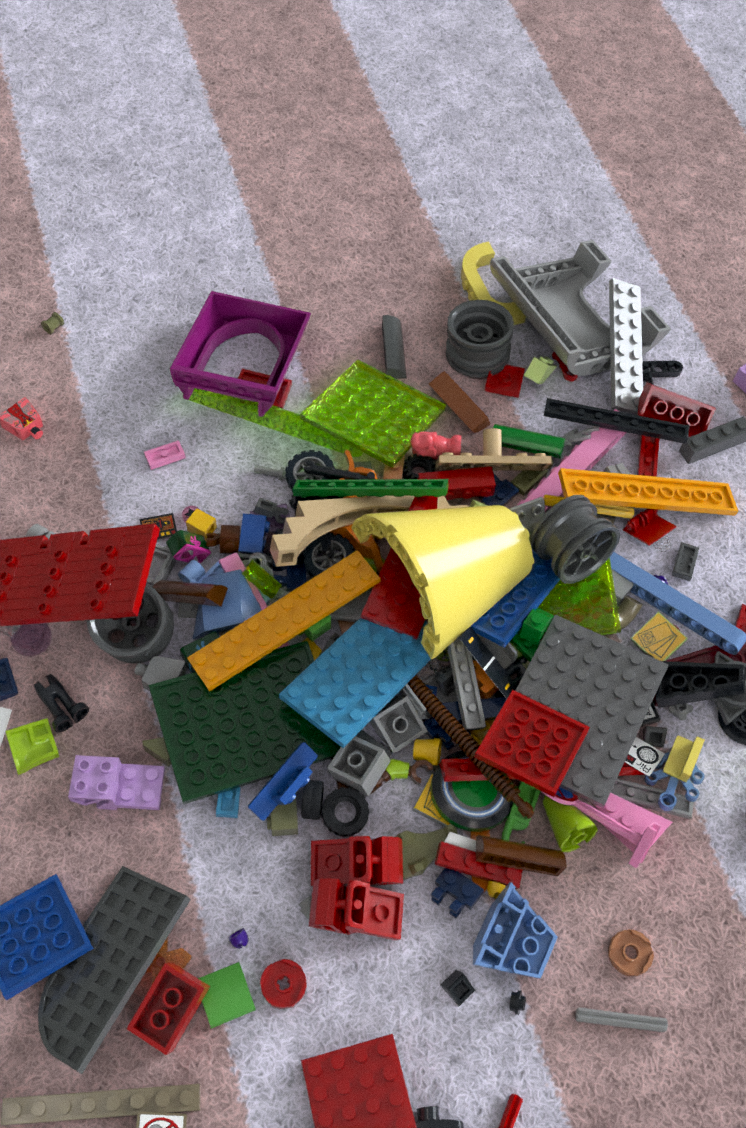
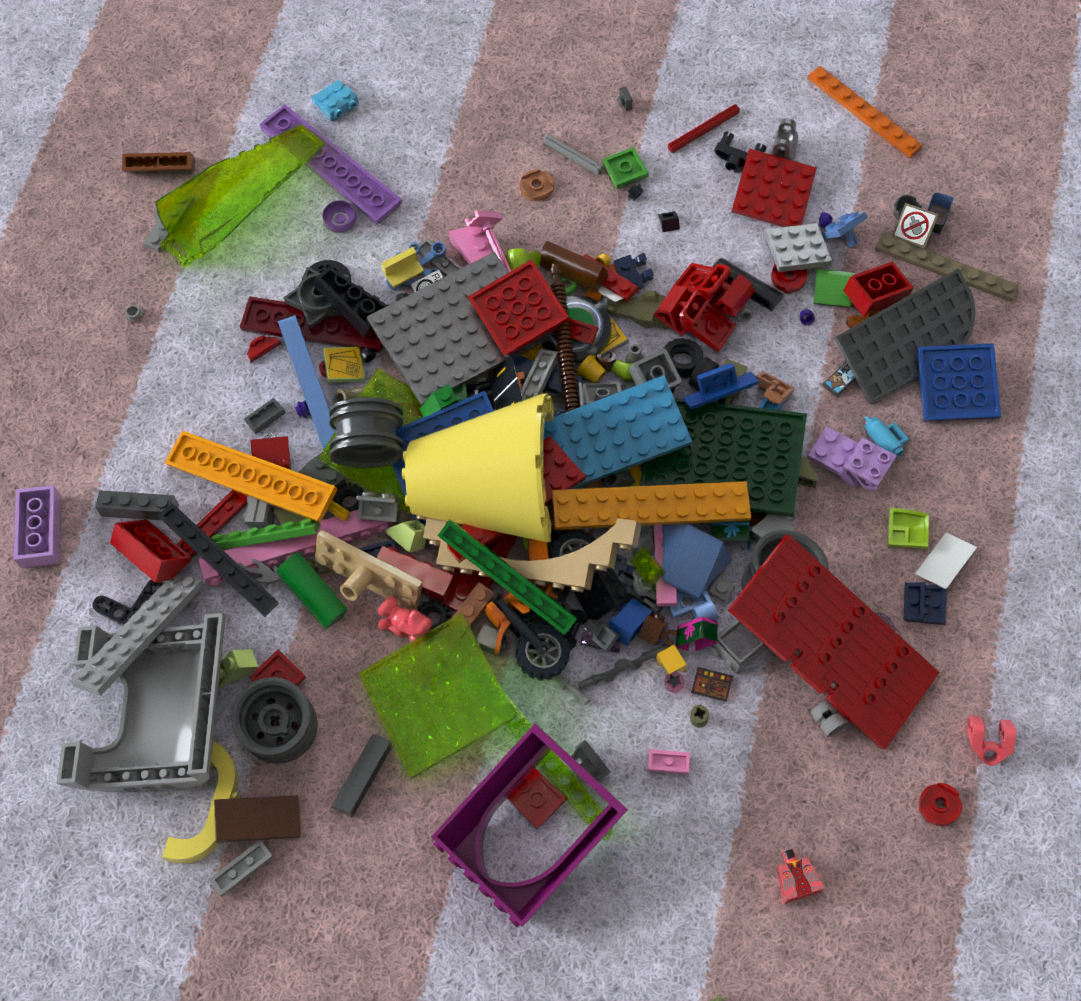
camera: 140 degrees left, 5 degrees up
black piece [34,674,89,733] -> none
reddish brown brick [153,580,228,607] -> none
dark orange brick [428,371,490,433] -> none
medium blue wedge [473,882,558,979] -> none
none -> light grey plate [209,840,274,897]
none -> bright green plate [211,518,321,550]
none -> reddish brown tile [214,795,301,843]
none -> dark grey piece [571,740,611,780]
none -> dark grey piece [577,644,671,690]
none -> bright green plate [602,147,649,189]
none -> light grey cone [626,344,644,364]
none -> olive bush [690,704,709,728]
none -> black brick [713,258,784,312]
none -> nougat plate [756,371,795,404]
none -> light grey plate [764,223,832,272]
none -> dark purple hinge [818,212,833,227]
none -> medium blue plate [821,211,868,247]
none -> tile [823,361,856,397]
none -> medium azure piece [864,416,910,459]

